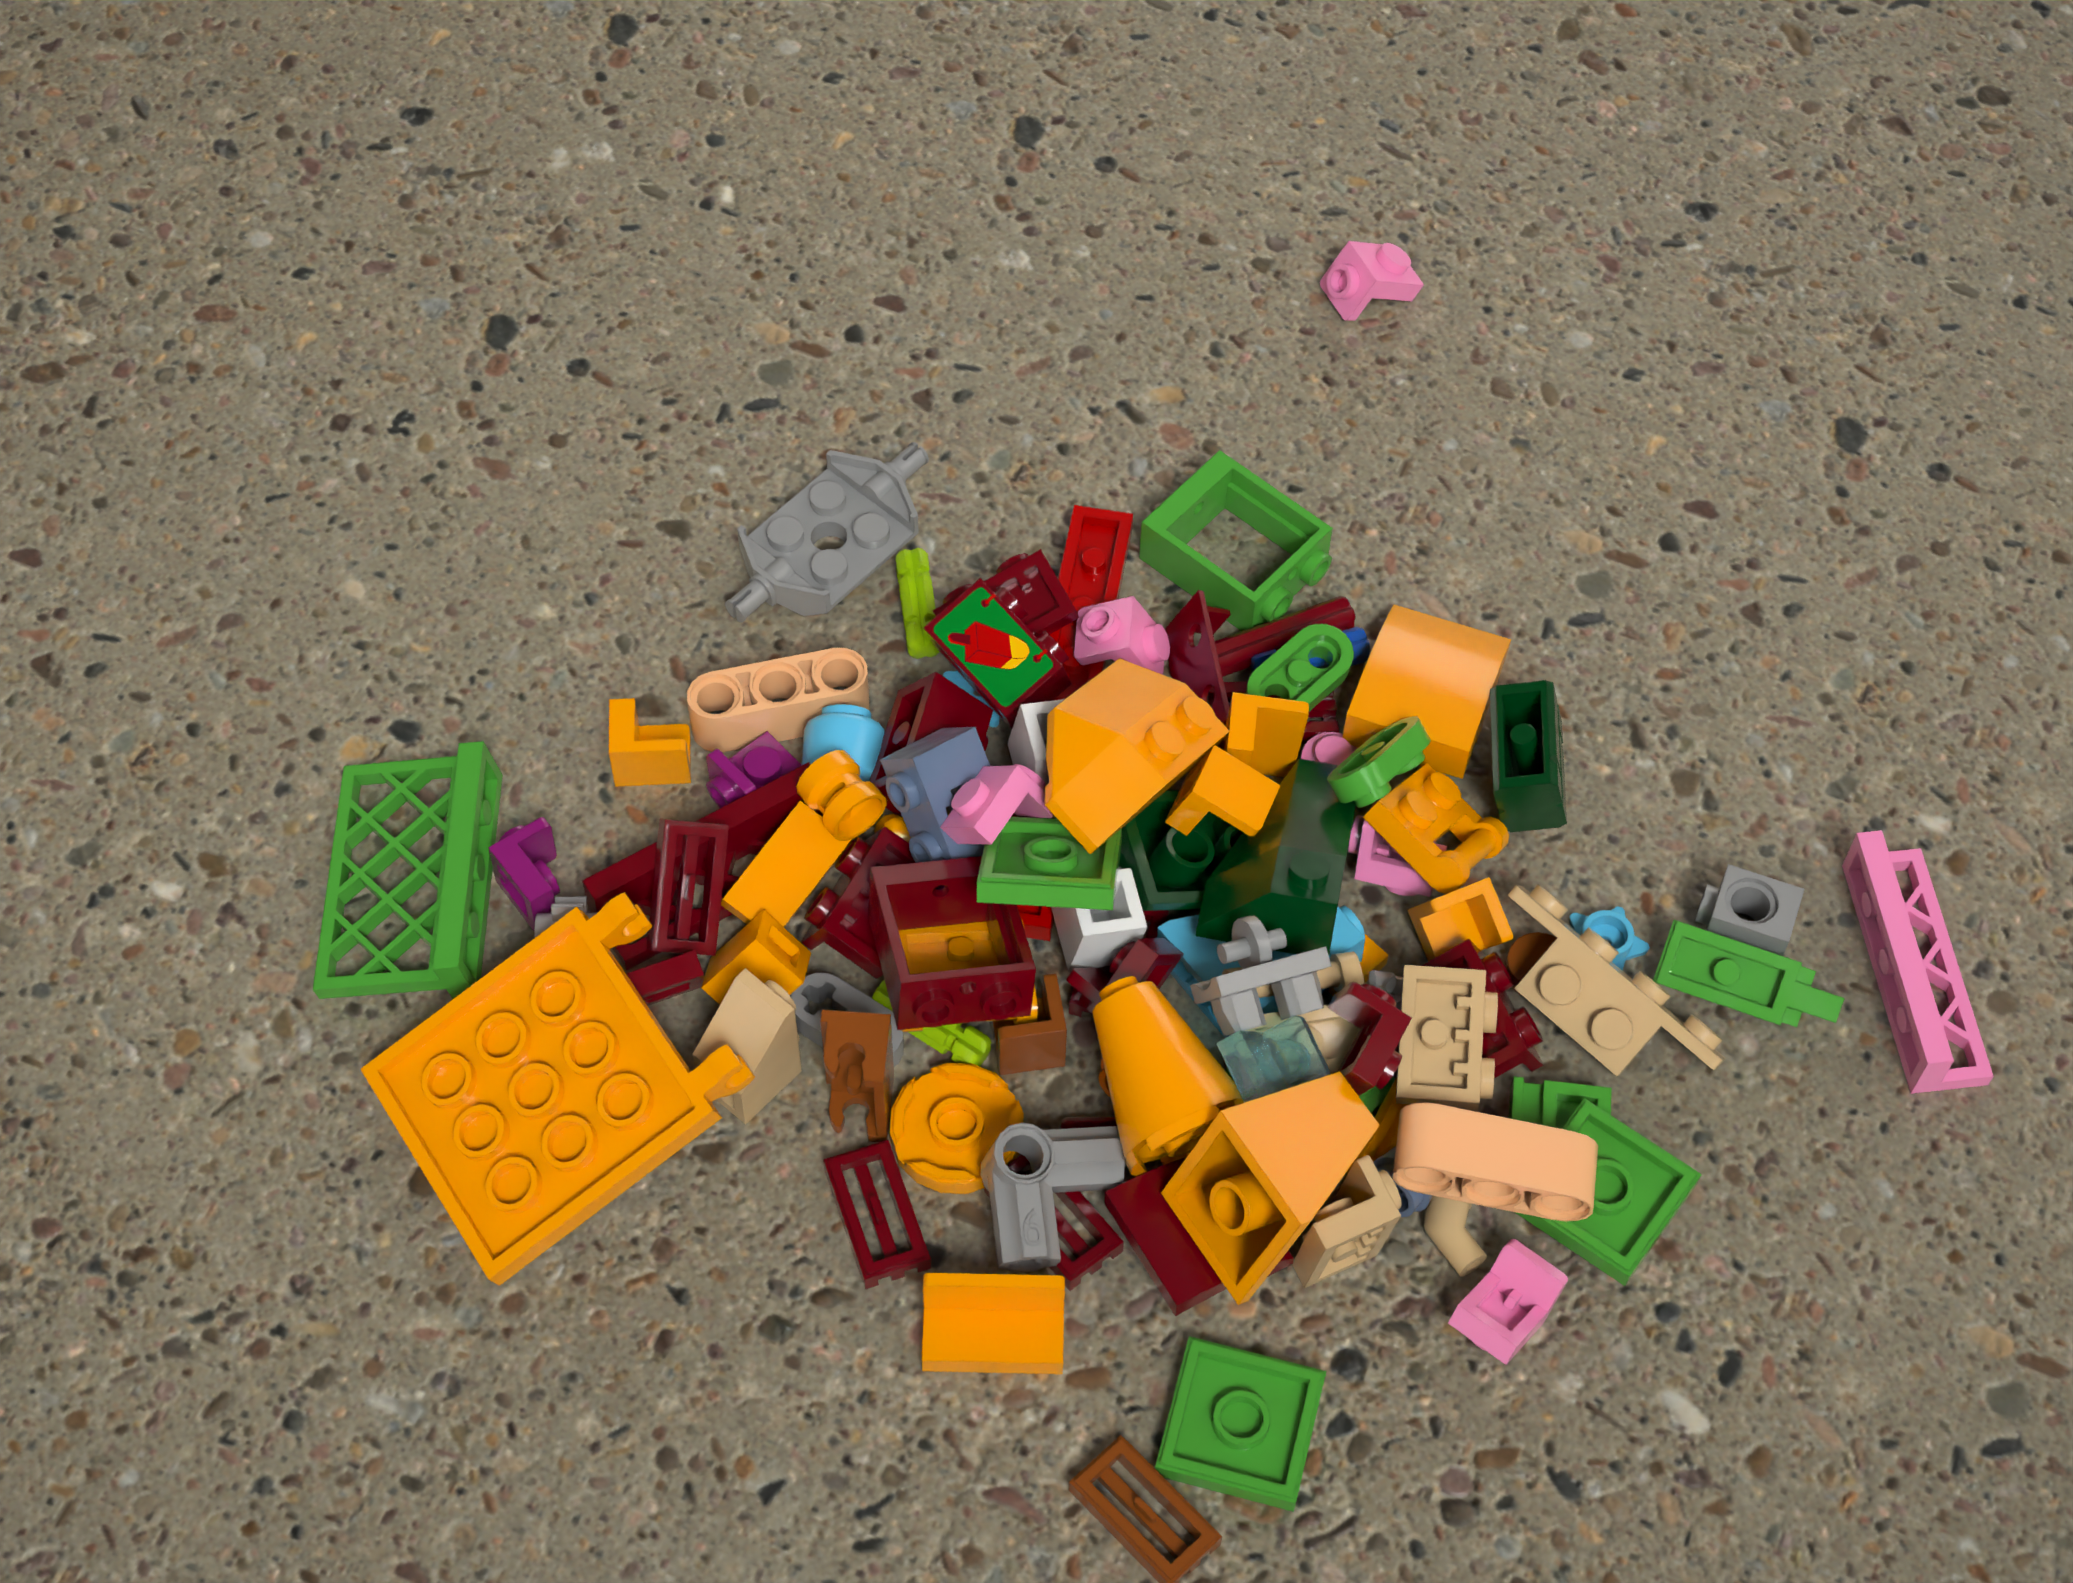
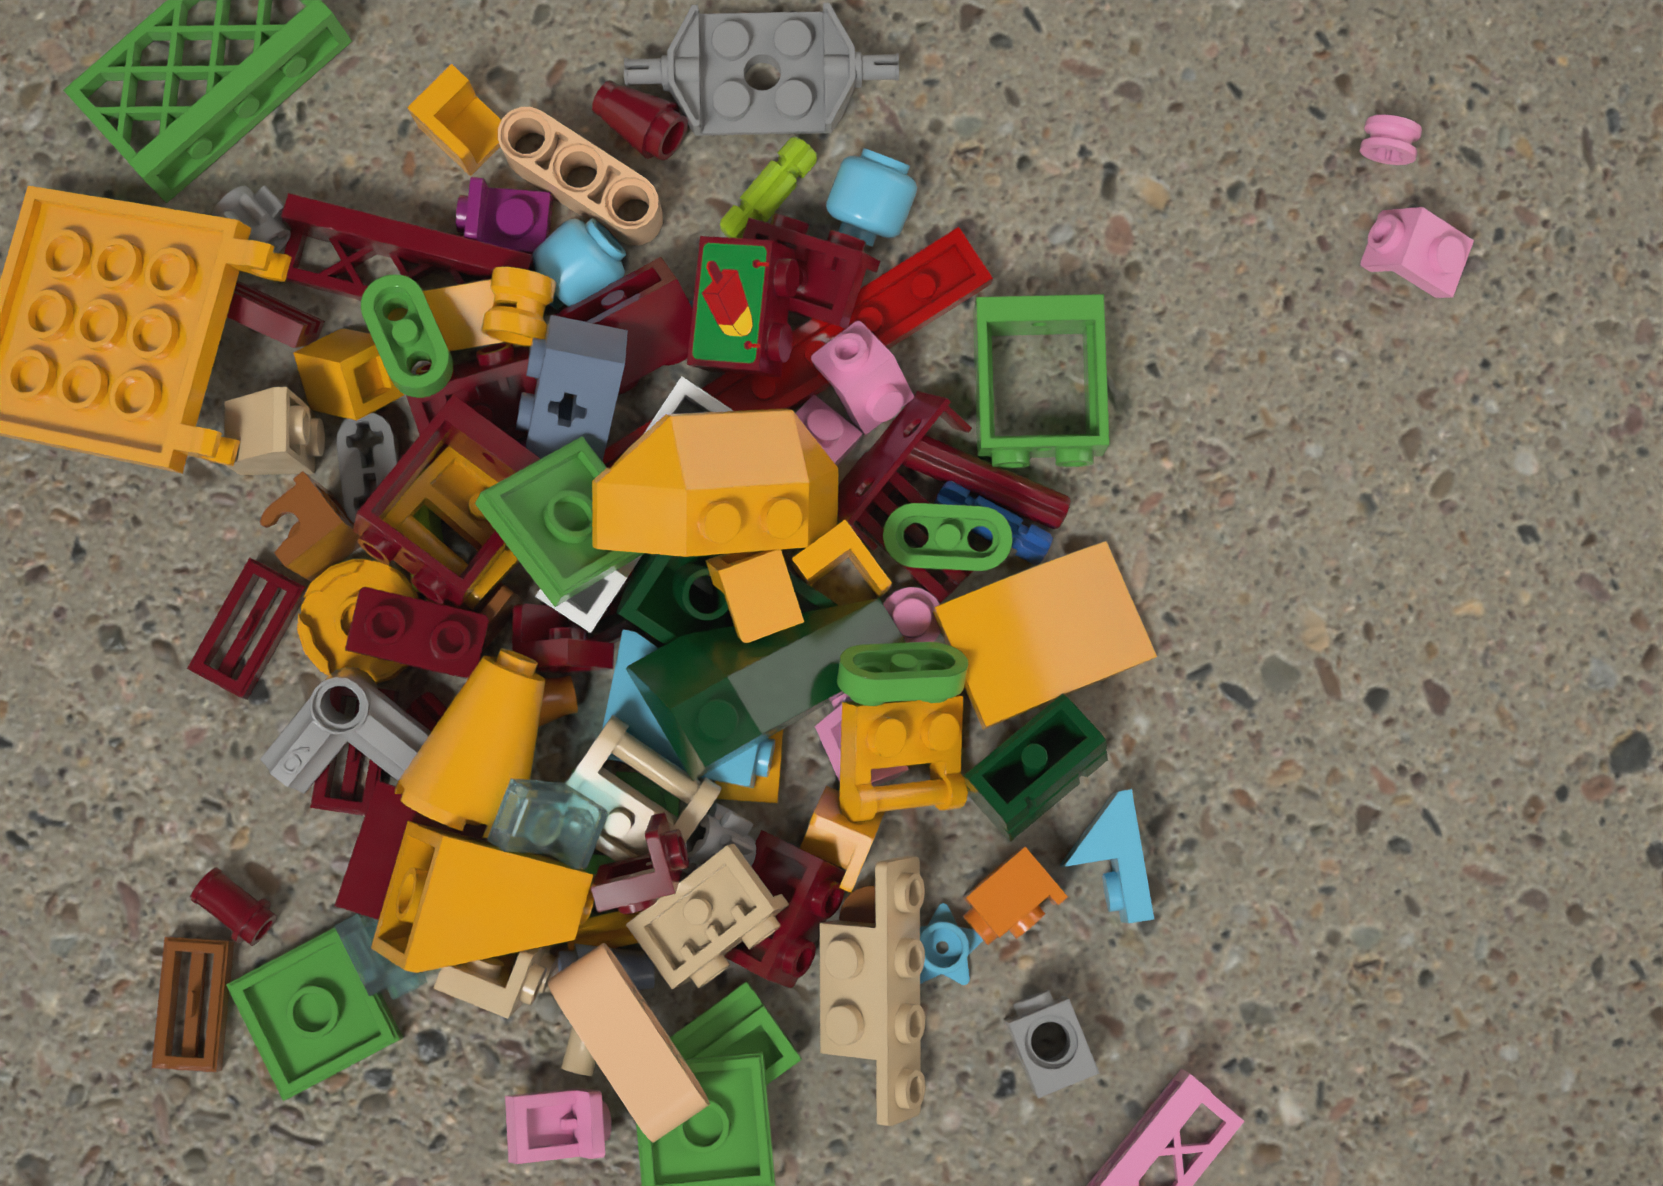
camera: 50 degrees right, 25 degrees up
magenta bracket [488,817,560,931] -> none
dark red tile [646,818,729,956] -> none
light orange panel [922,1273,1065,1374] -> none
bright pink bracket [940,764,1053,845] -> none
light grey hips [1190,915,1331,1036] -> none
bright green hinge [1653,920,1844,1027] -> none
none -> dark red pin [190,867,277,946]
none -> clear light blue bracket [334,914,428,1000]
none -> dark red bracket [345,587,489,679]
none -> bright green plate [361,274,453,398]
none -> dark red cone [592,80,688,161]
none -> medium azure head [826,148,917,247]
none -> orange brick [963,847,1068,945]
none -> medium azure slope [1060,789,1154,924]
none -> bright pink bush [1360,115,1422,165]

